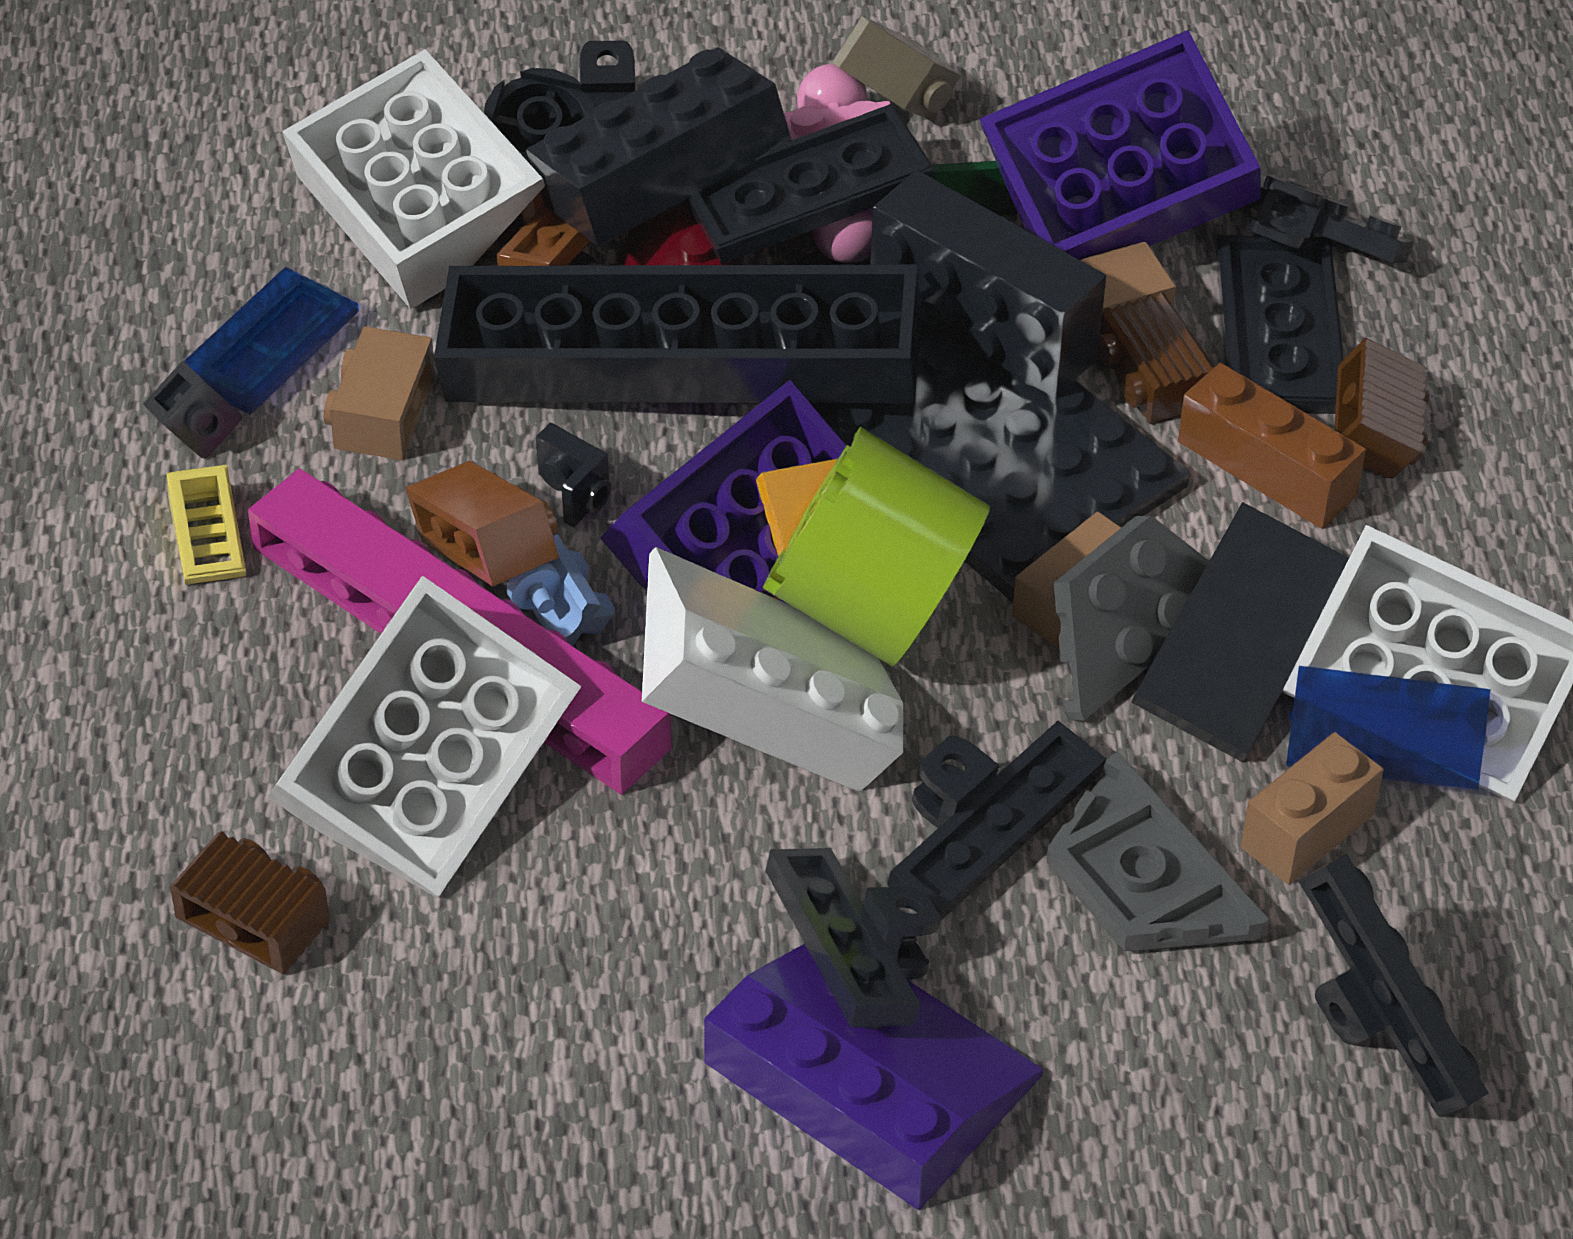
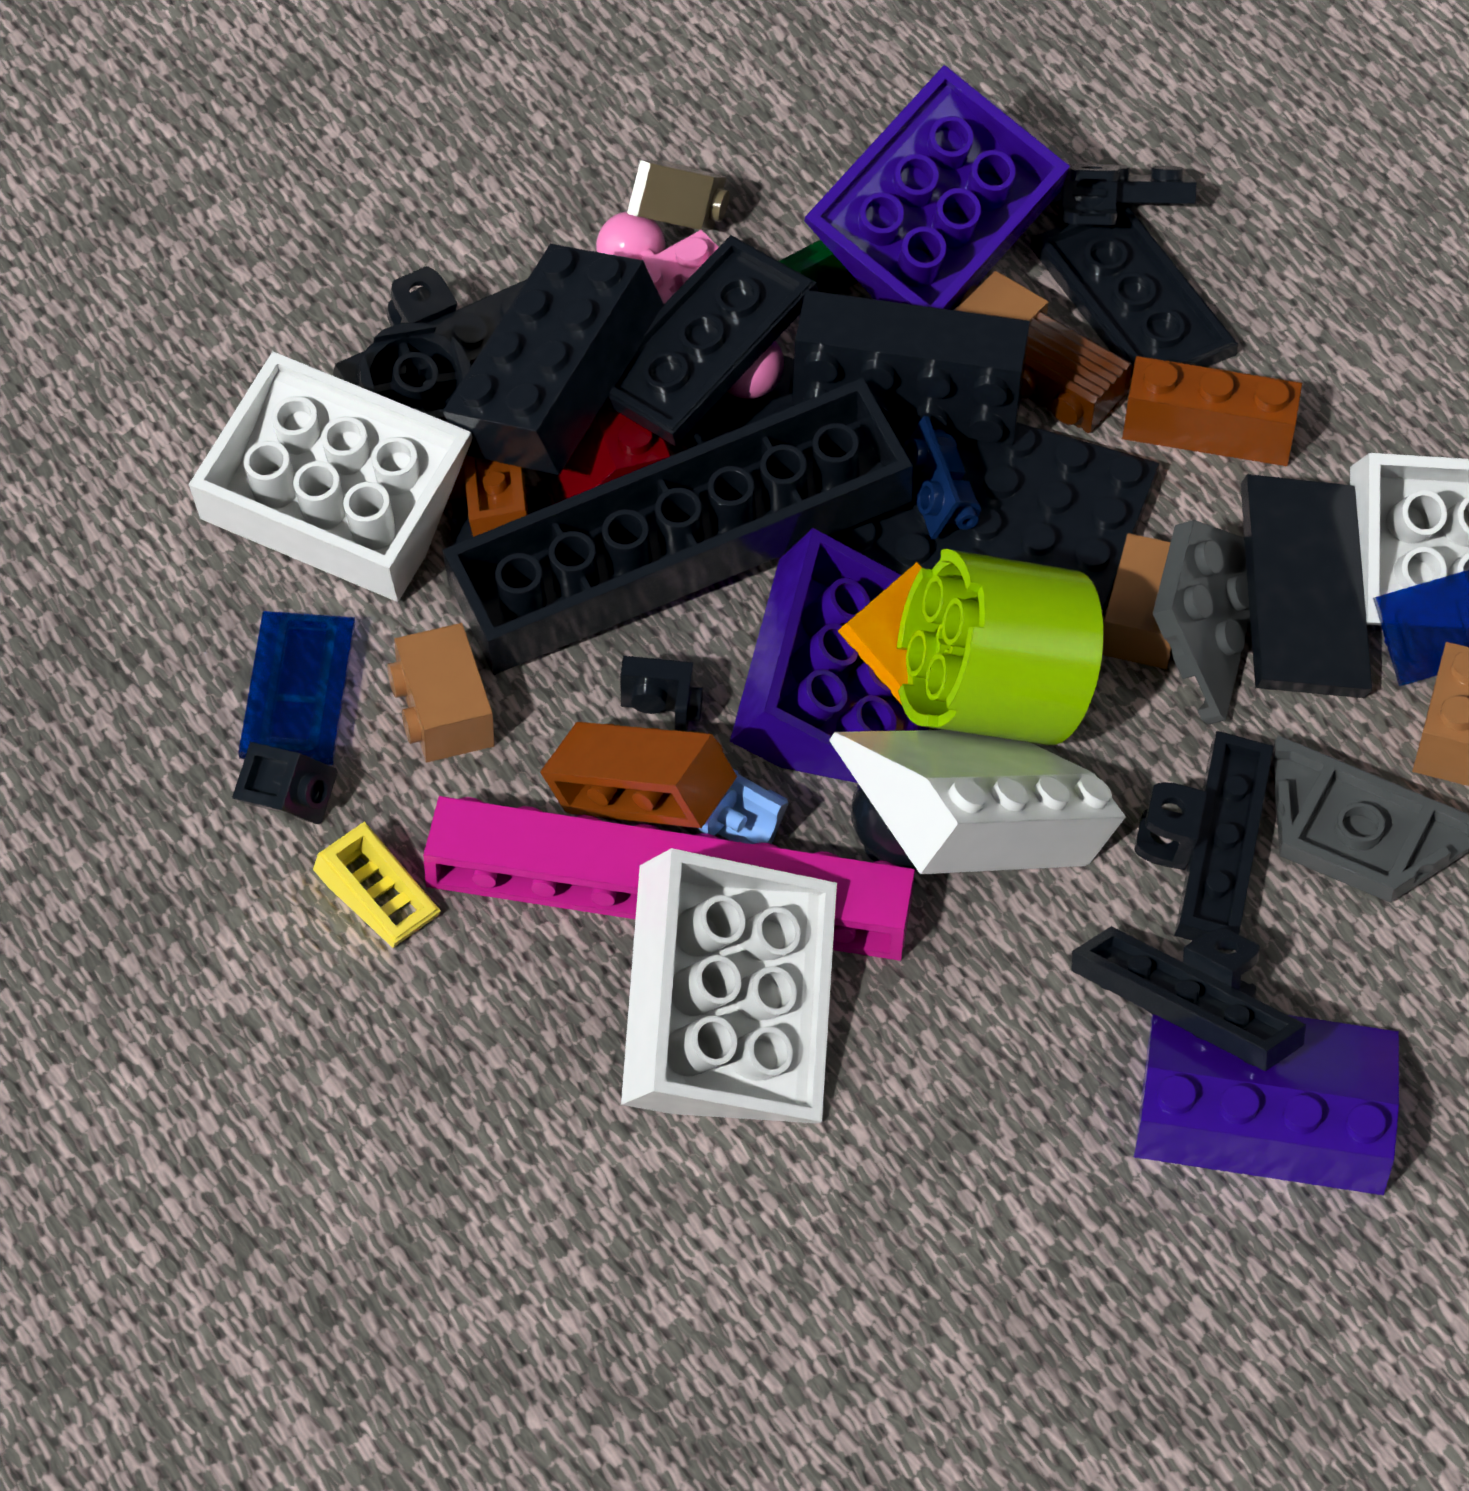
camera: 30 degrees left, 5 degrees up
reddish brown brick [170,831,329,974] -> none
reddish brown brick [1334,338,1430,479] -> none
none -> dark blue hinge [902,416,981,539]

